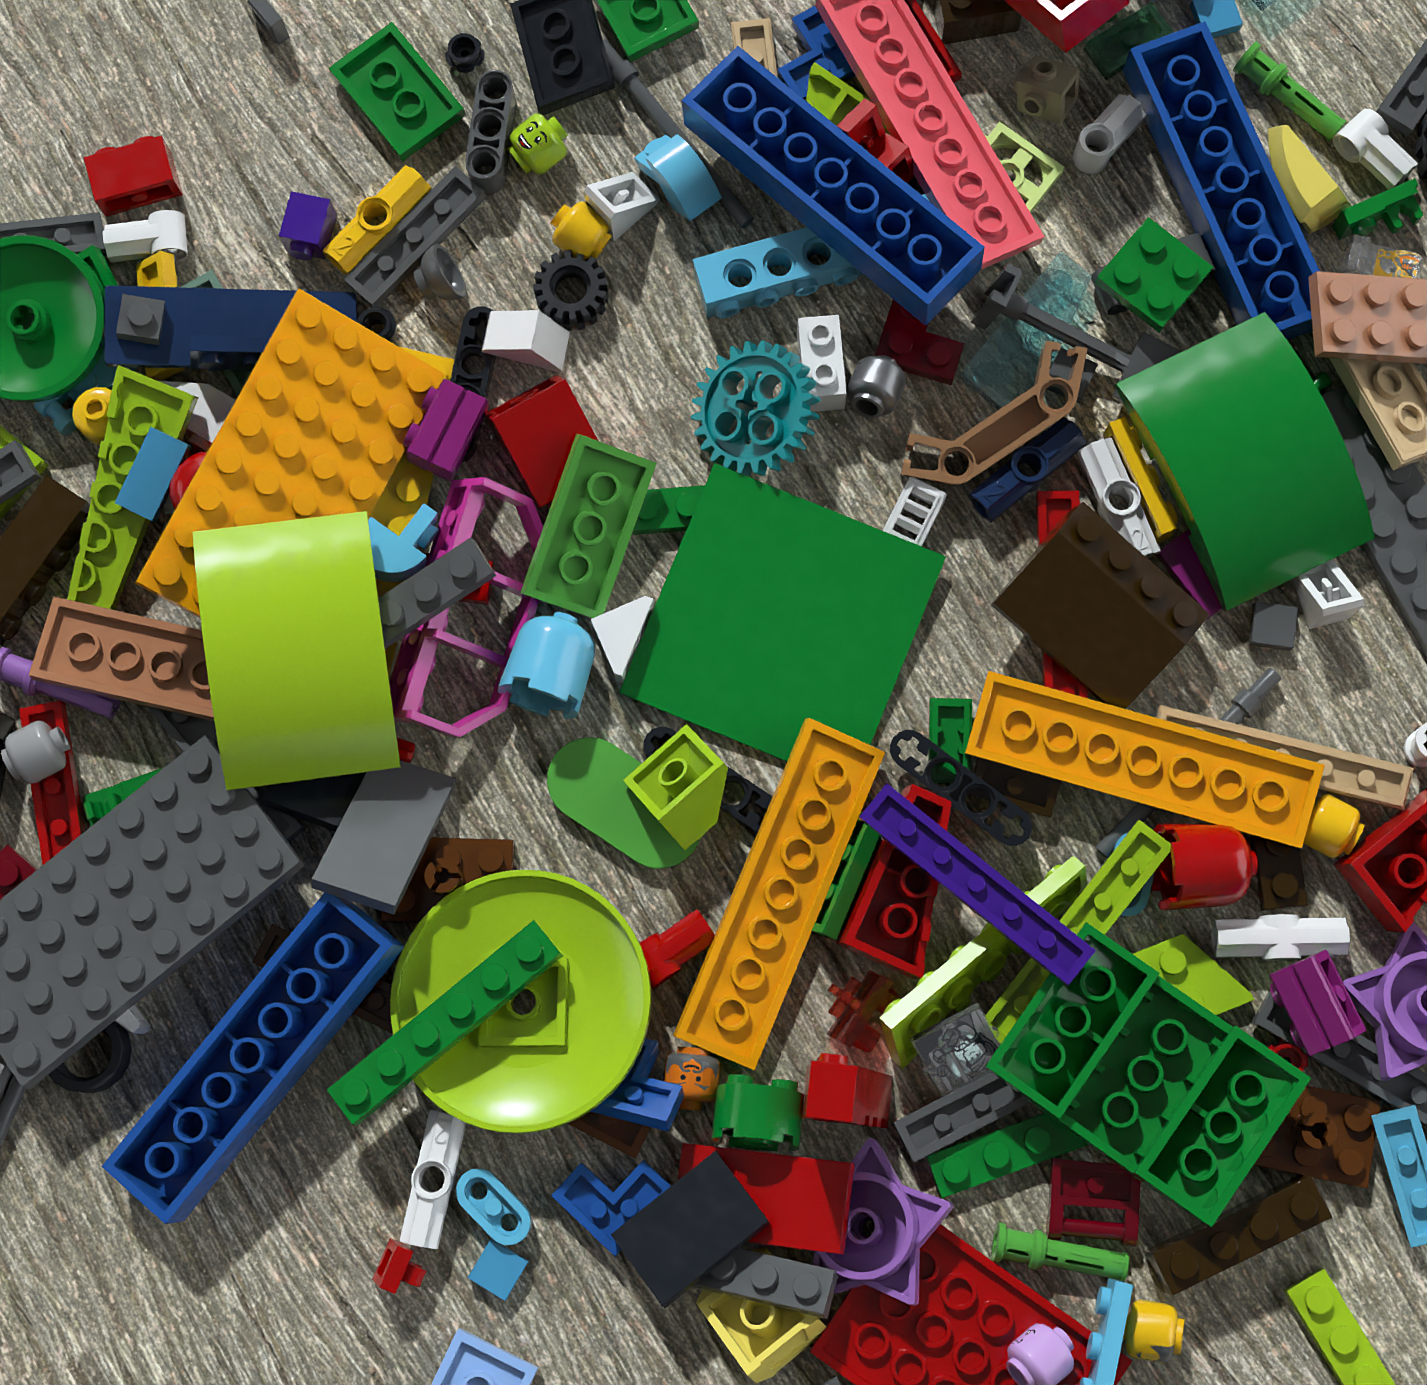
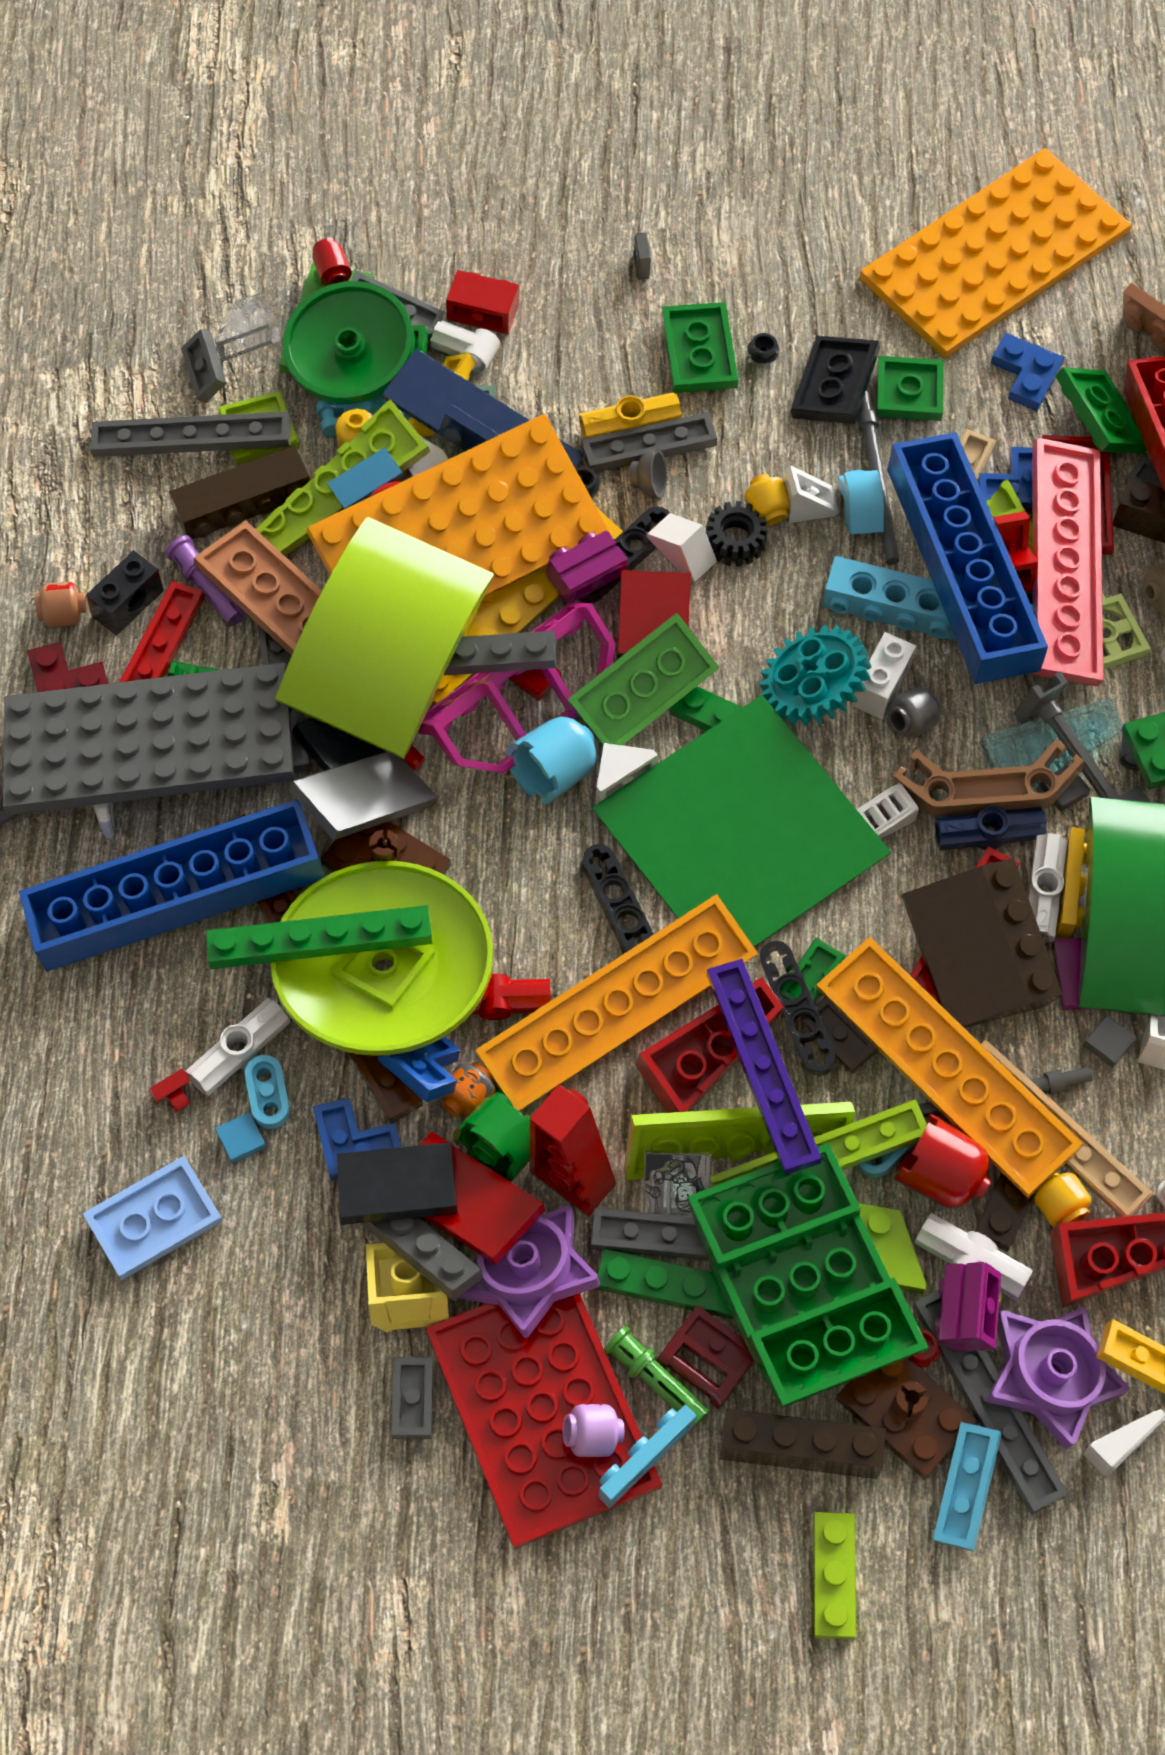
camera: 25 degrees right, 15 degrees down
light grey head [1,721,70,783] -> none
black tyre [48,1021,132,1093] -> none
dark grey plate [116,294,165,345] -> none
dark purple brick [279,191,337,261] -> none
medium azure brick [368,503,439,582] -> none
dark grey beam [465,70,516,195] -> none
lime head [507,113,569,175] -> none
bright green tile [547,737,701,869] -> none
lime slope [623,724,728,850] -> none
green plate [811,813,882,940] -> none
clear red hips [827,970,902,1053] -> none
dark red plate [875,299,965,386] -> none
yellow head [1123,1299,1185,1364] -> none

